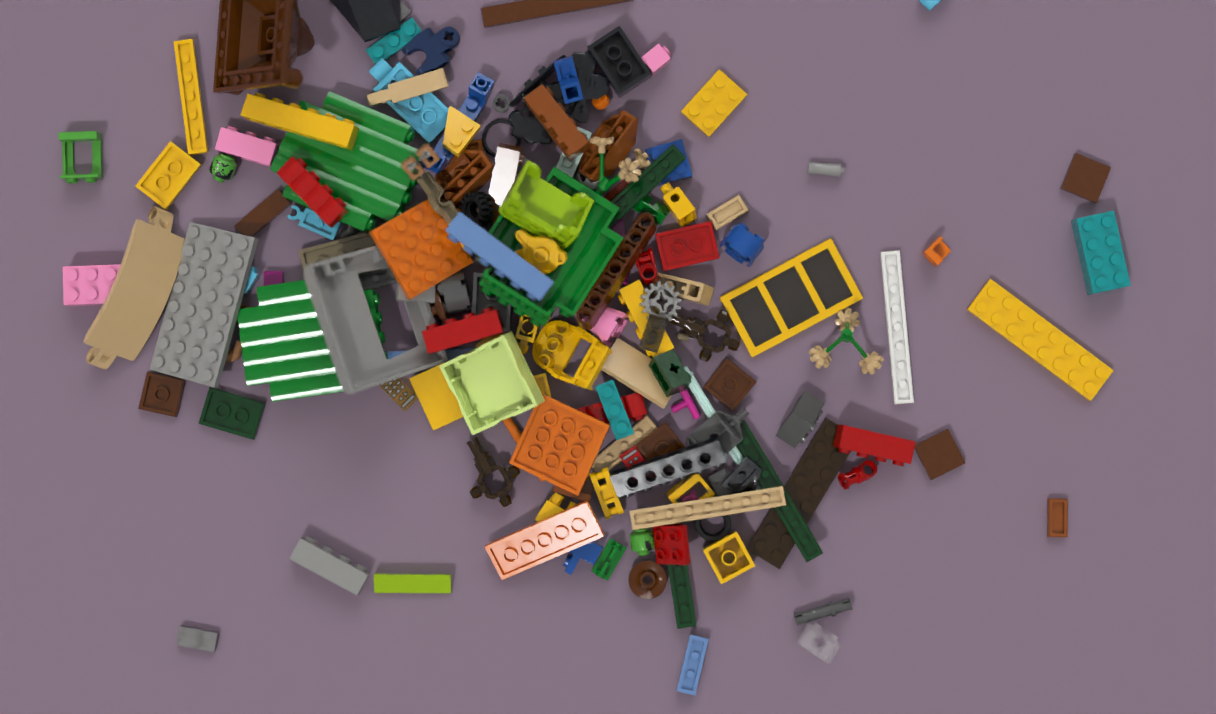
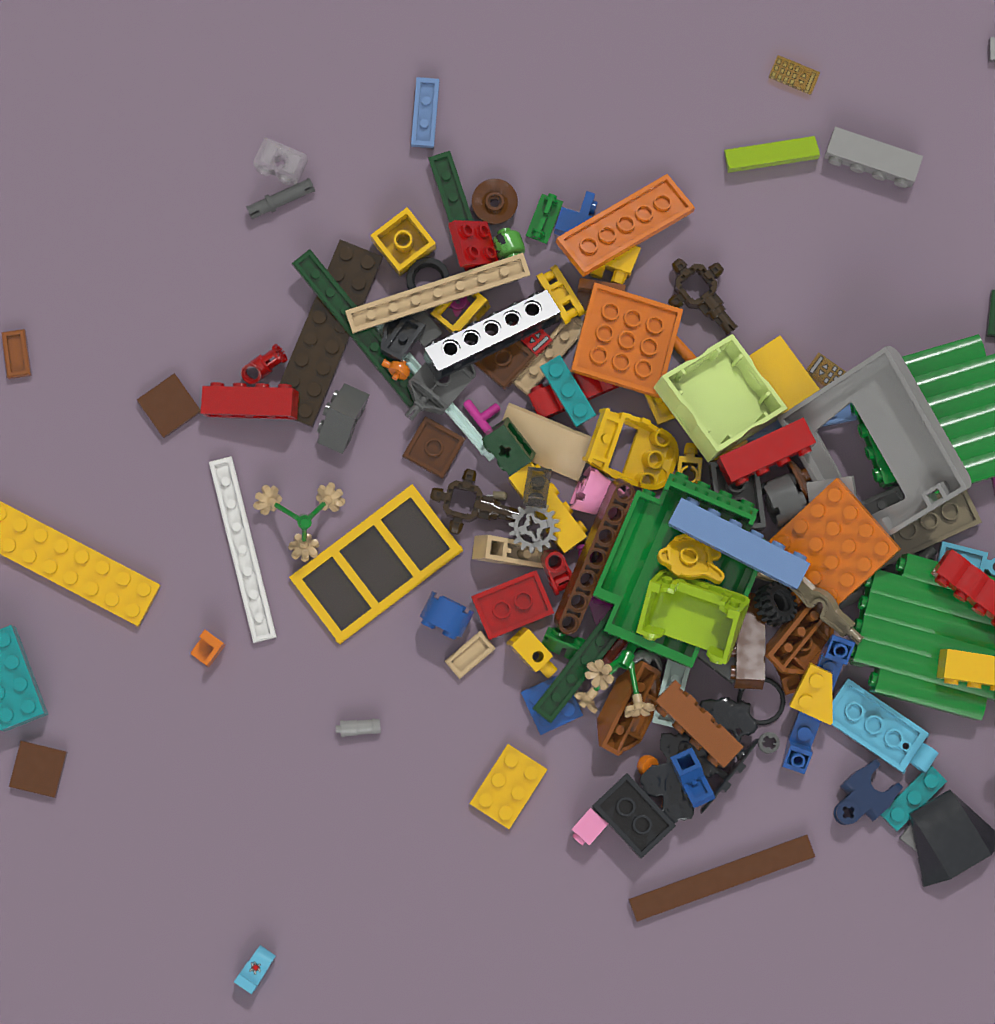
camera: 170 degrees right, 5 degrees down
tan piece [366,68,449,107] -> none
medium nougat piece [400,143,440,180] -> none
none -> orange piece [382,359,410,380]
none -> clear yellow tile [768,55,820,95]

